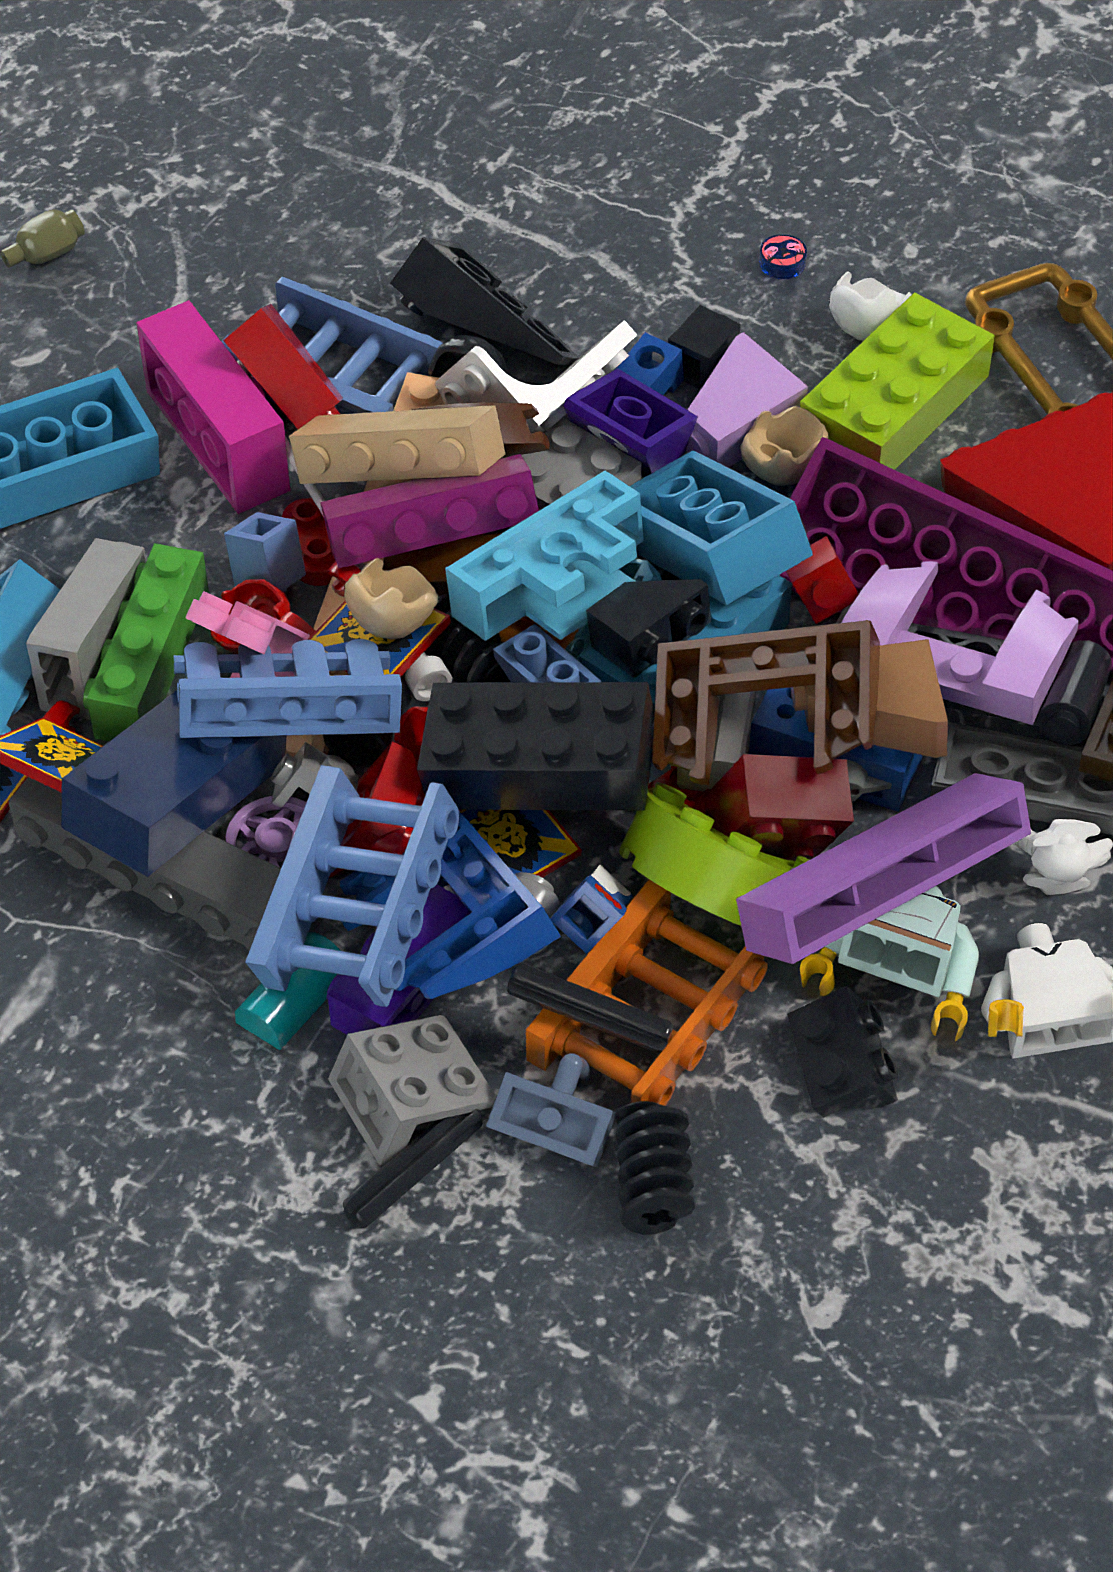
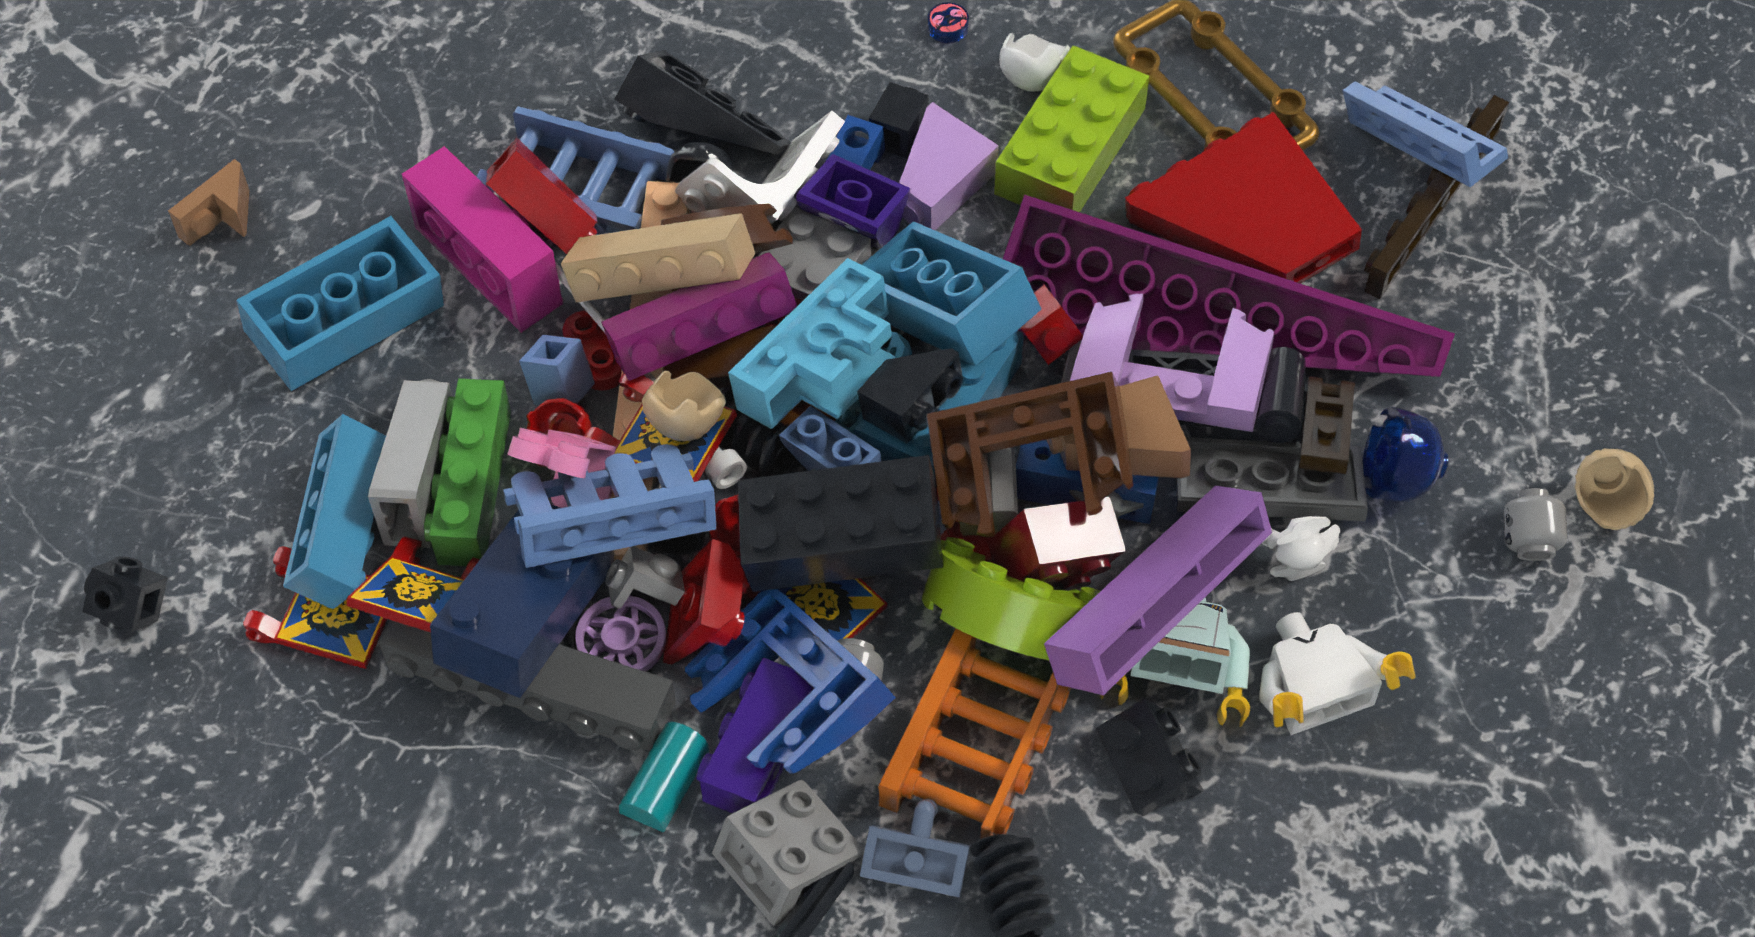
camera: 10 degrees left, 5 degrees up
olive plant [0,209,85,268] -> none
medium blue fence [245,765,459,1007] -> none
black axle [507,963,673,1053] -> none
blue leg [550,864,633,954] -> none
tan hair [740,406,828,486] -> none

